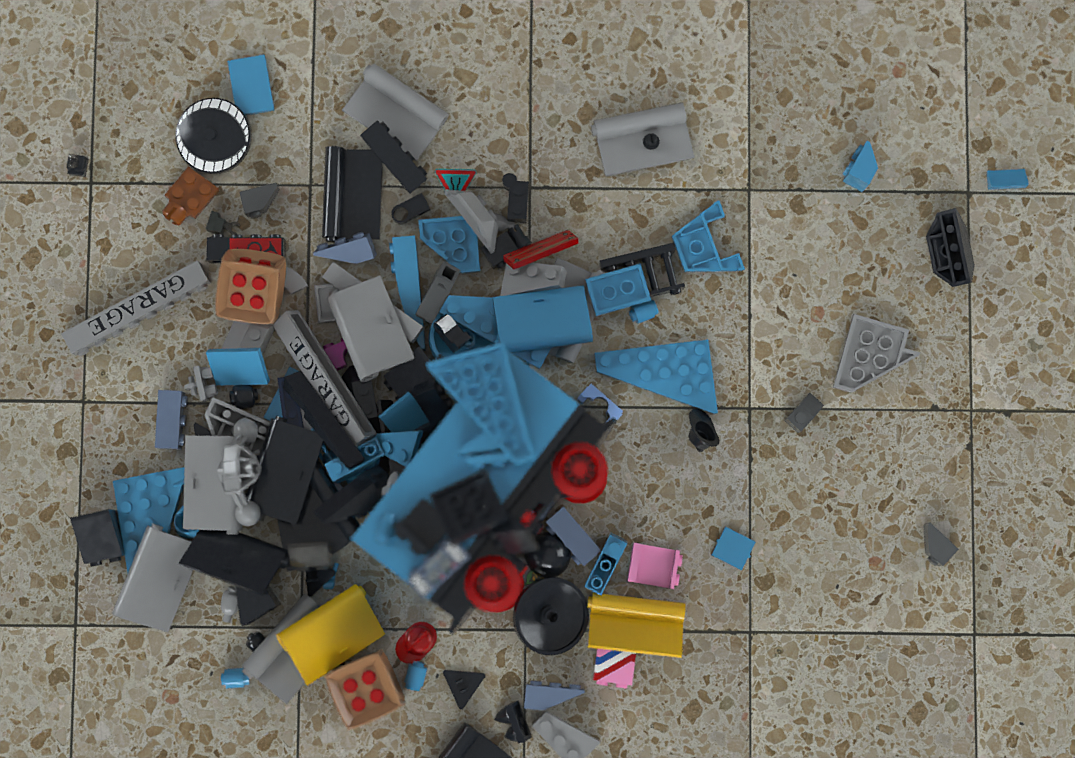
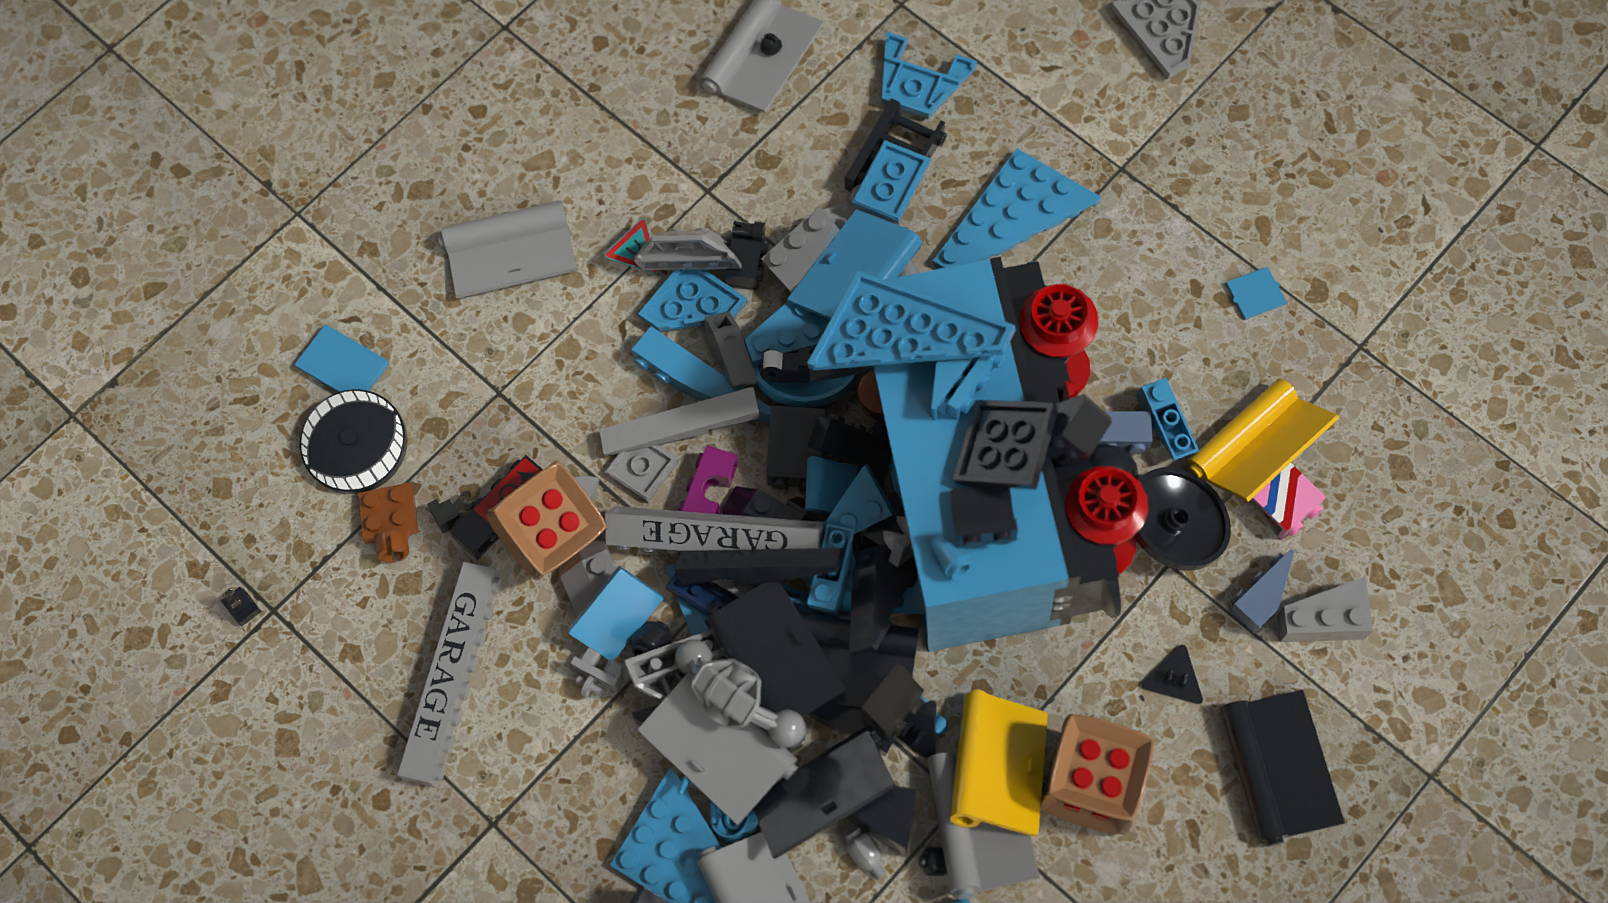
camera: 40 degrees left, 15 degrees down
sand blue brick [155,390,188,450] -> none
dark grey slope [239,183,280,219] -> none
sand blue slope [313,232,377,264] -> none
black door [322,146,383,243] -> none
light grey door [327,276,415,382] -> none
black brick [360,120,427,194] -> none
black piece [391,193,430,224] -> none
red piece [395,621,437,664] -> none
dark azure brick [404,661,427,691] -> none
brick [406,538,470,599] -> none
black tile [495,700,532,744] -> none
black hinge [502,173,529,223] -> none
red tile [503,230,579,270] -> none
bright pink panel [627,543,683,589] -> none
dark azure brick [629,300,659,324] -> none
black piece [688,409,720,452] -> none
dark grey slope [784,393,824,433] -> none
dark grey slope [924,522,959,566] -> none

